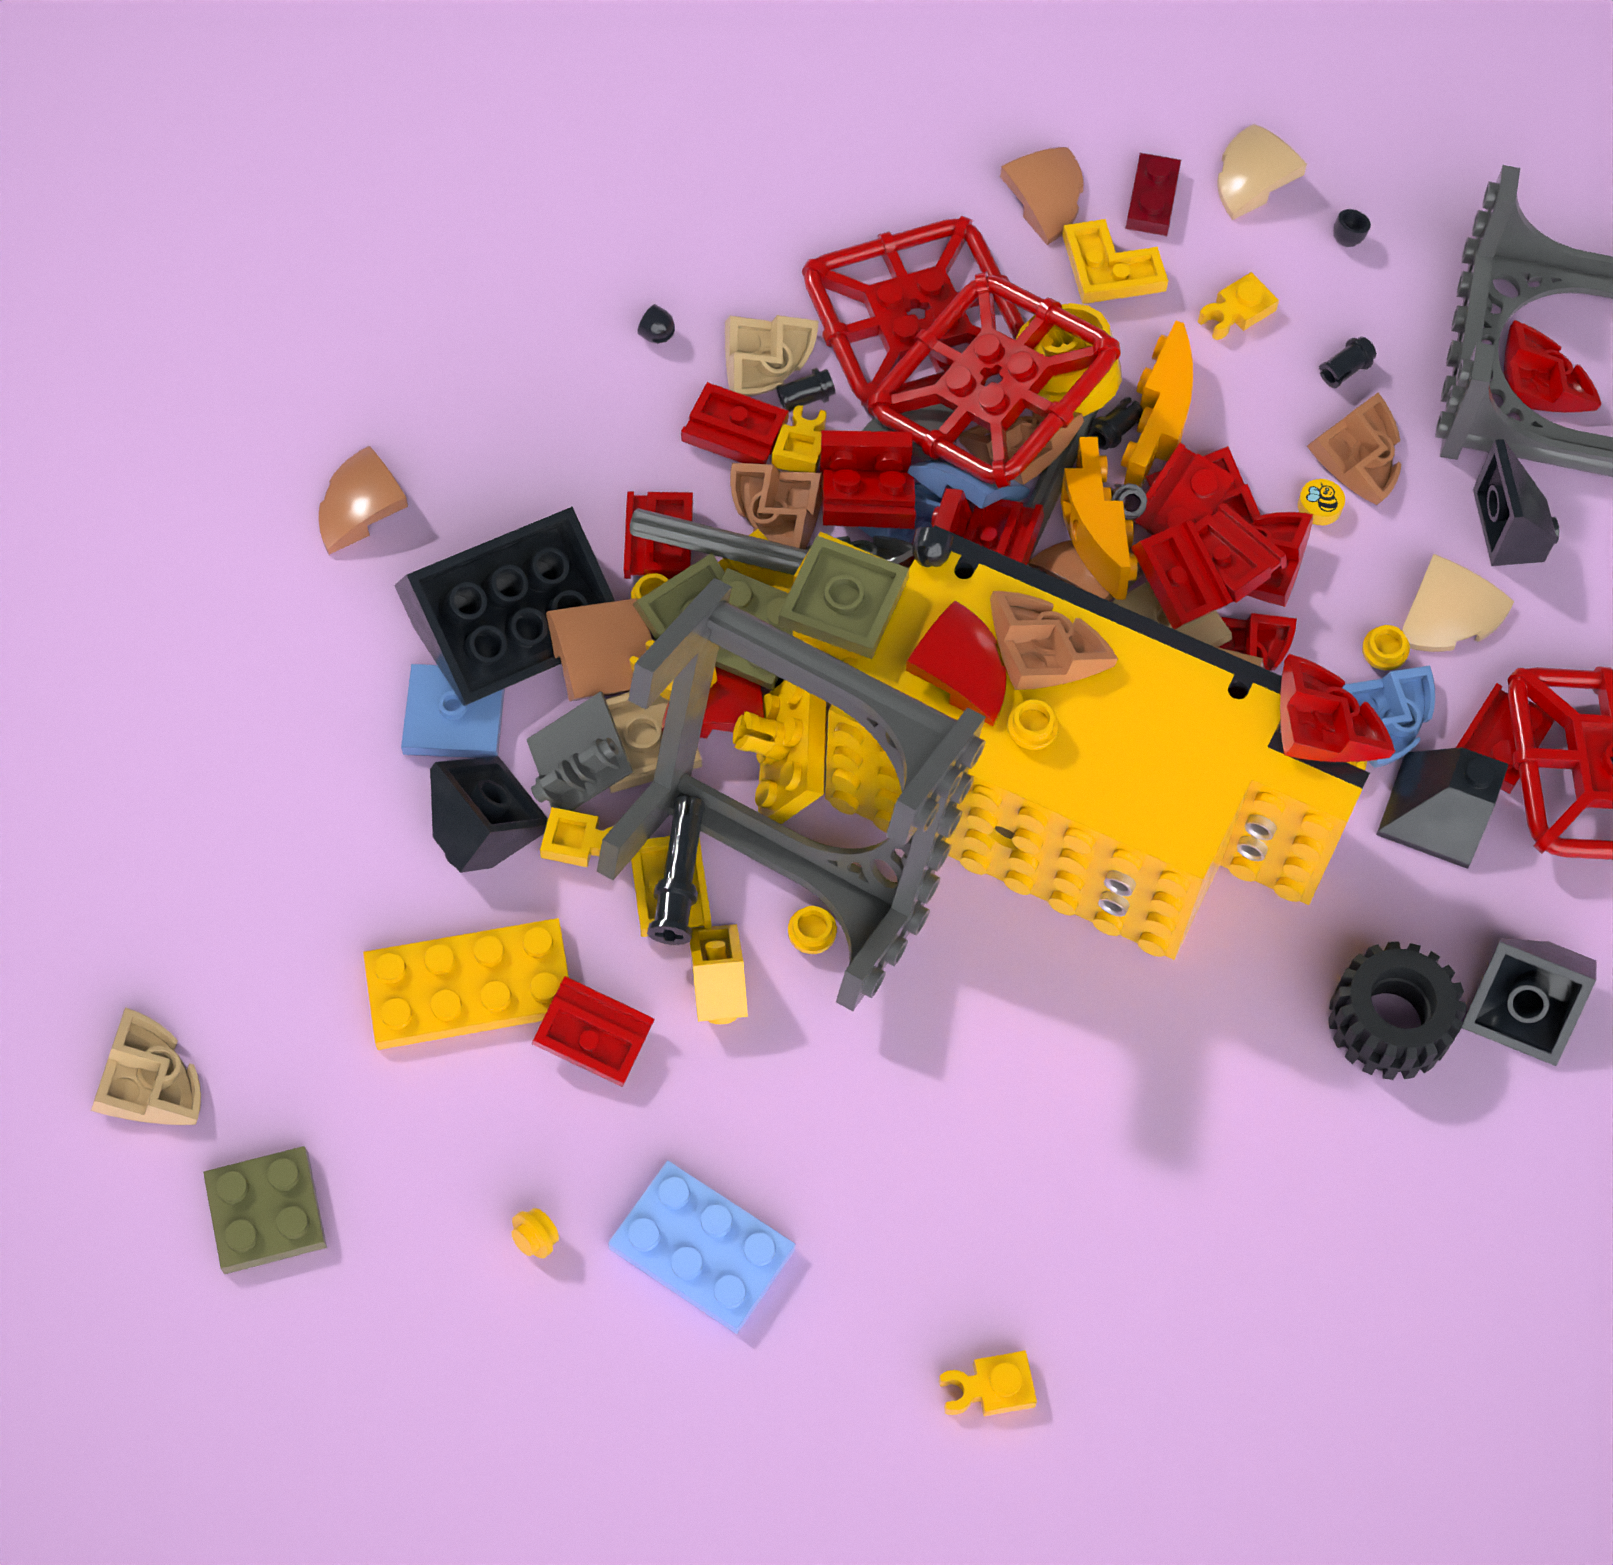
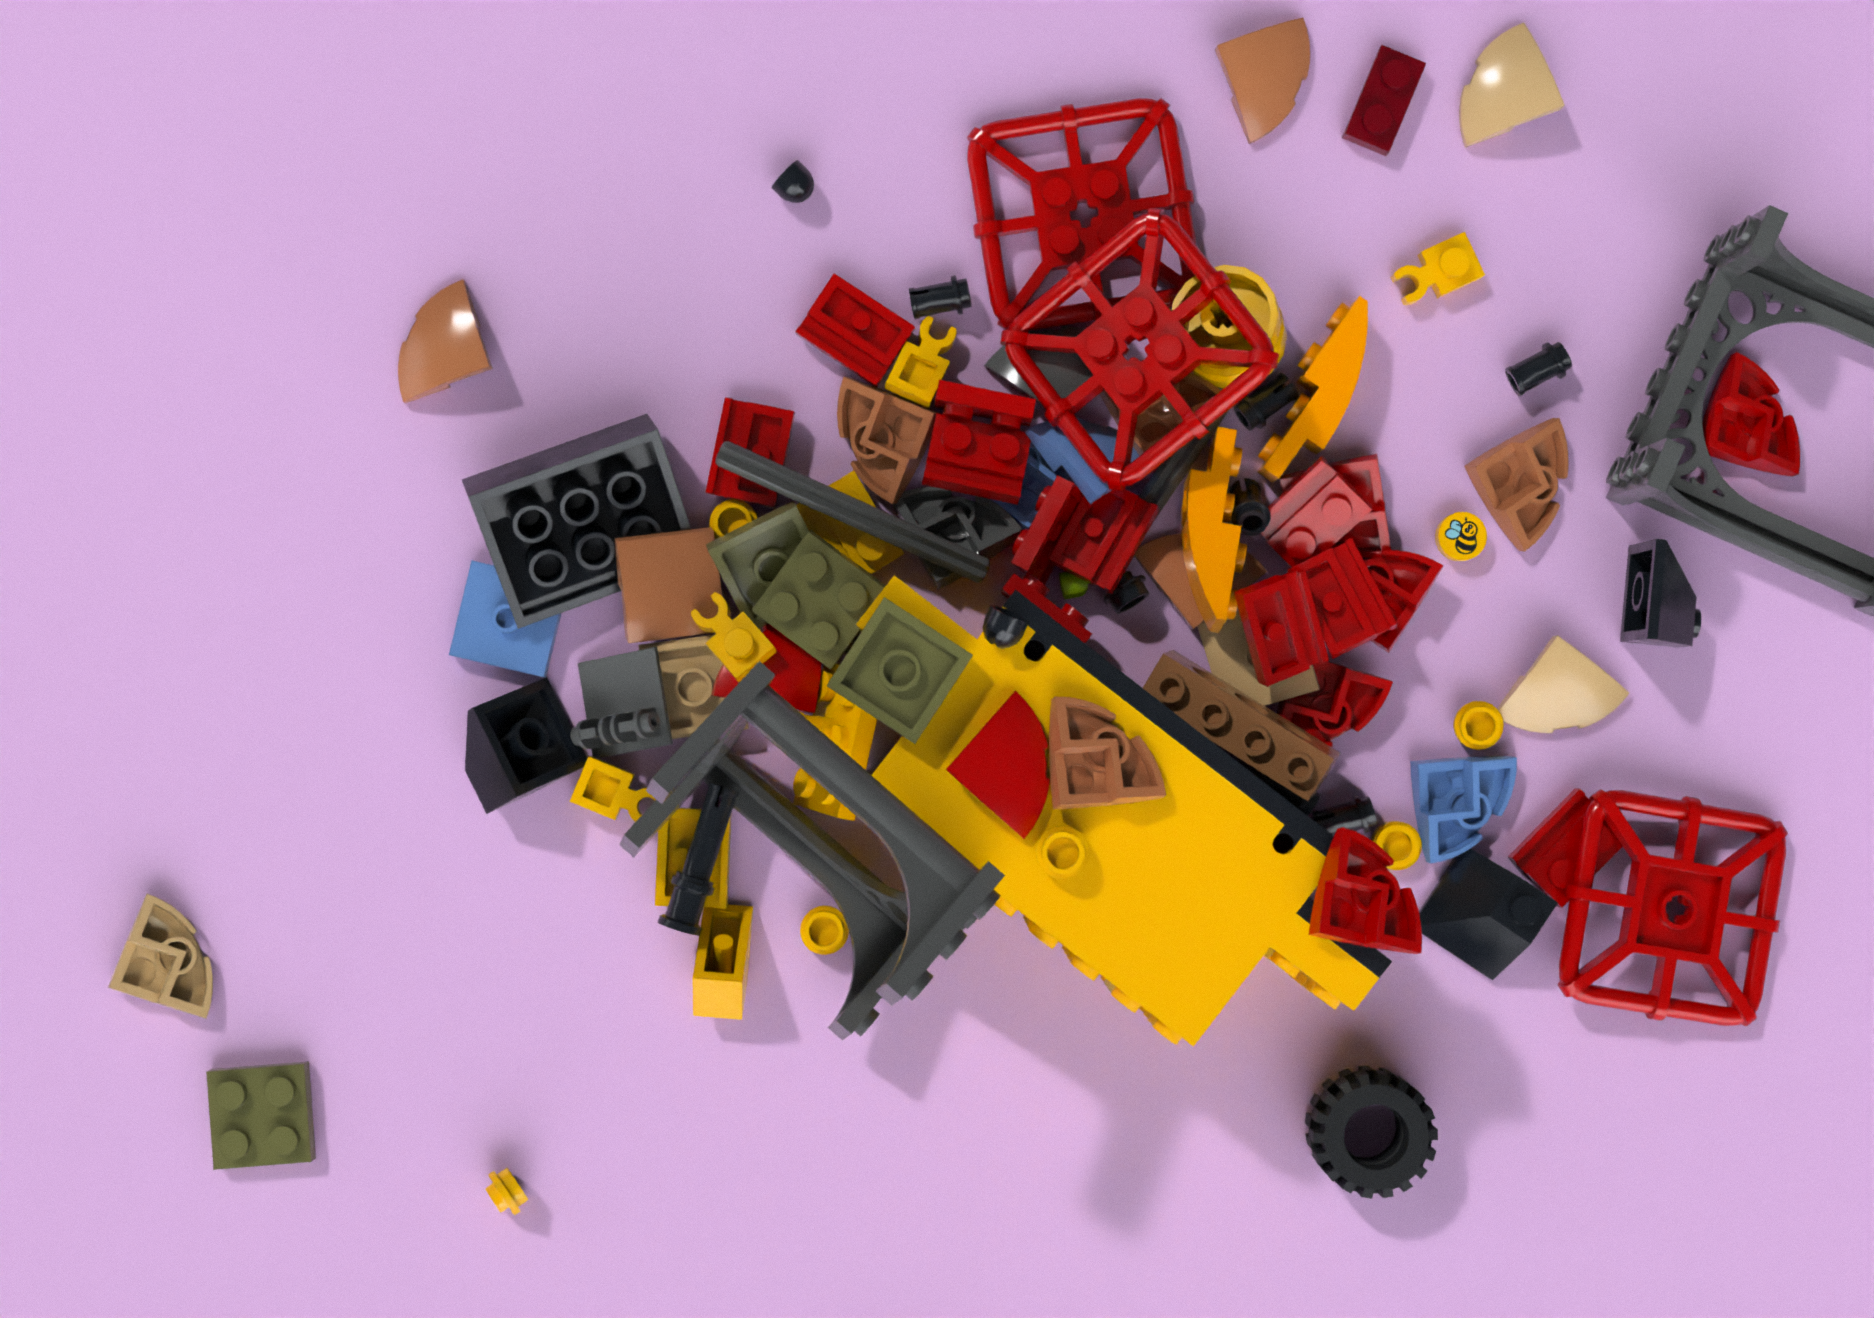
camera: 10 degrees right, 25 degrees up
yellow plate [363,918,569,1050] -> none
red plate [532,976,655,1087] -> none
light blue plate [608,1160,795,1334] -> none
tan brick [725,315,819,397] -> none
yellow plate [1062,219,1168,304] -> none
black hinge [1333,209,1371,247] -> none
black slope [1462,938,1597,1066] -> none

